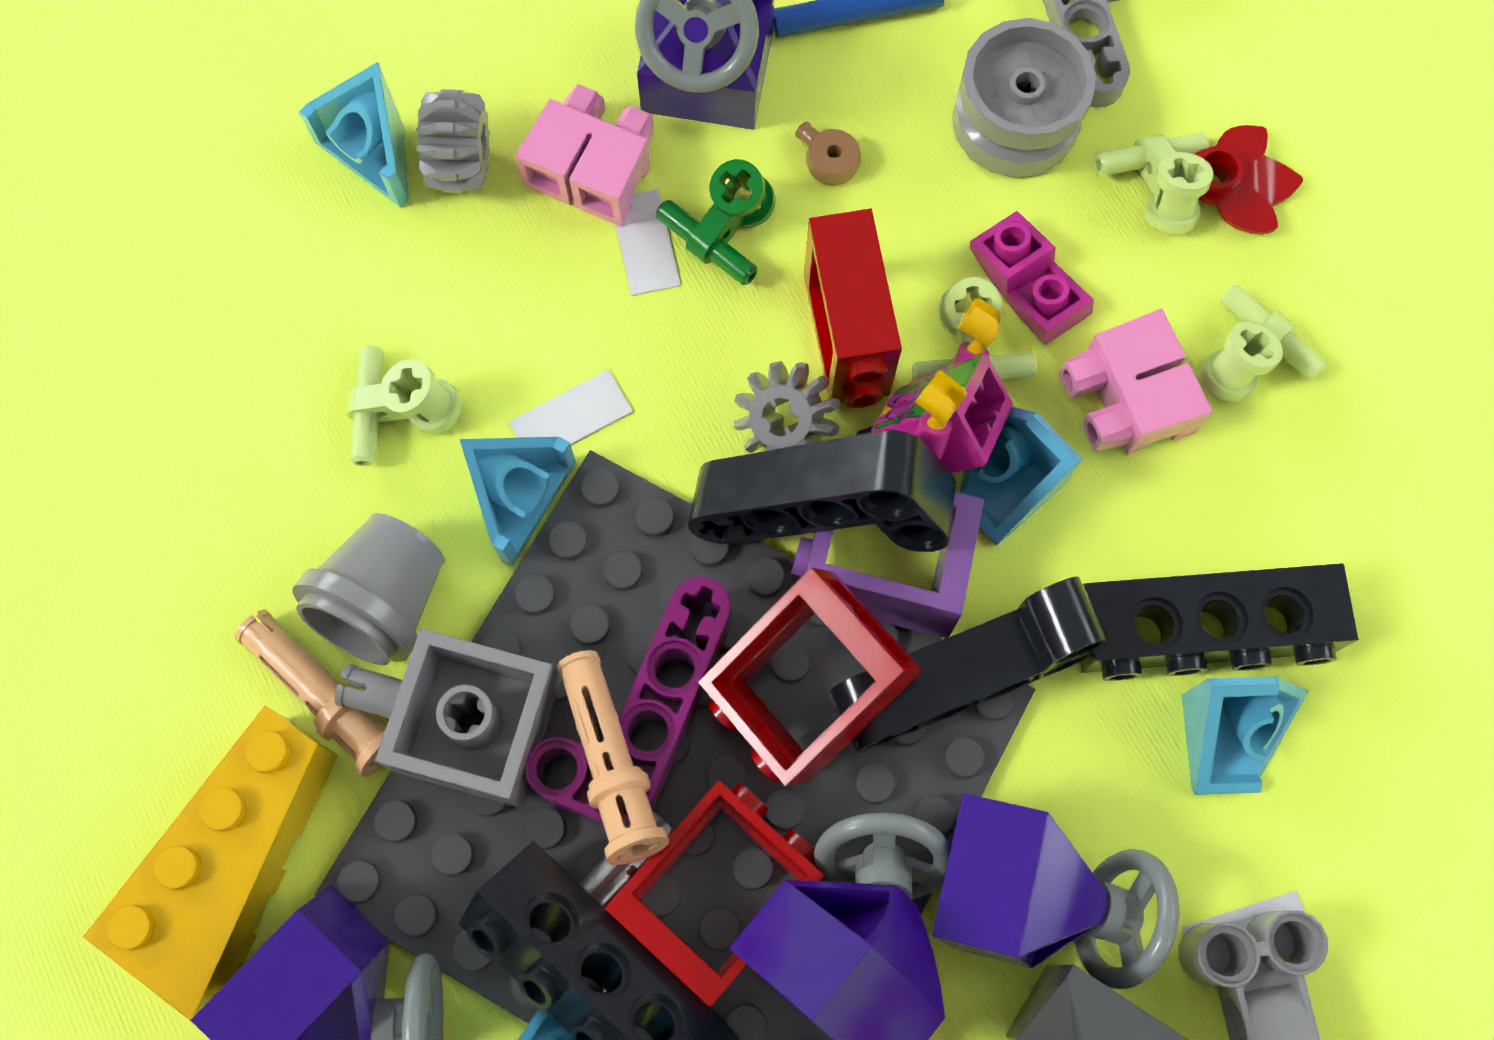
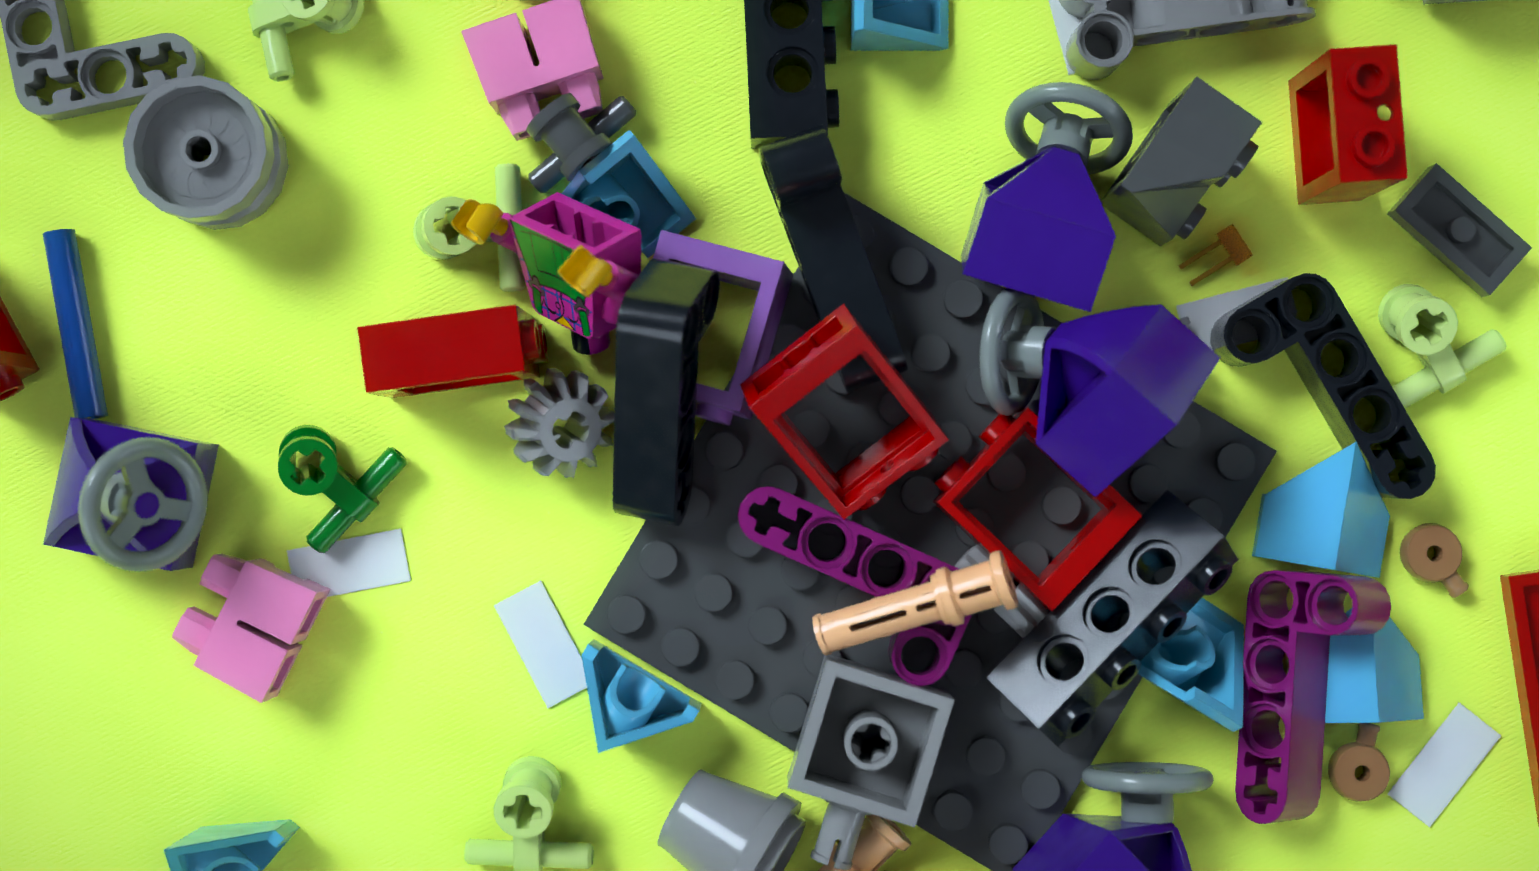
camera: 85 degrees left, 15 degrees up
light grey gear [416,89,490,193] -> none
medium nougat piece [795,121,861,186] -> none
dark pink slope [970,211,1094,345] -> none
none -> dark grey piece [526,93,636,193]

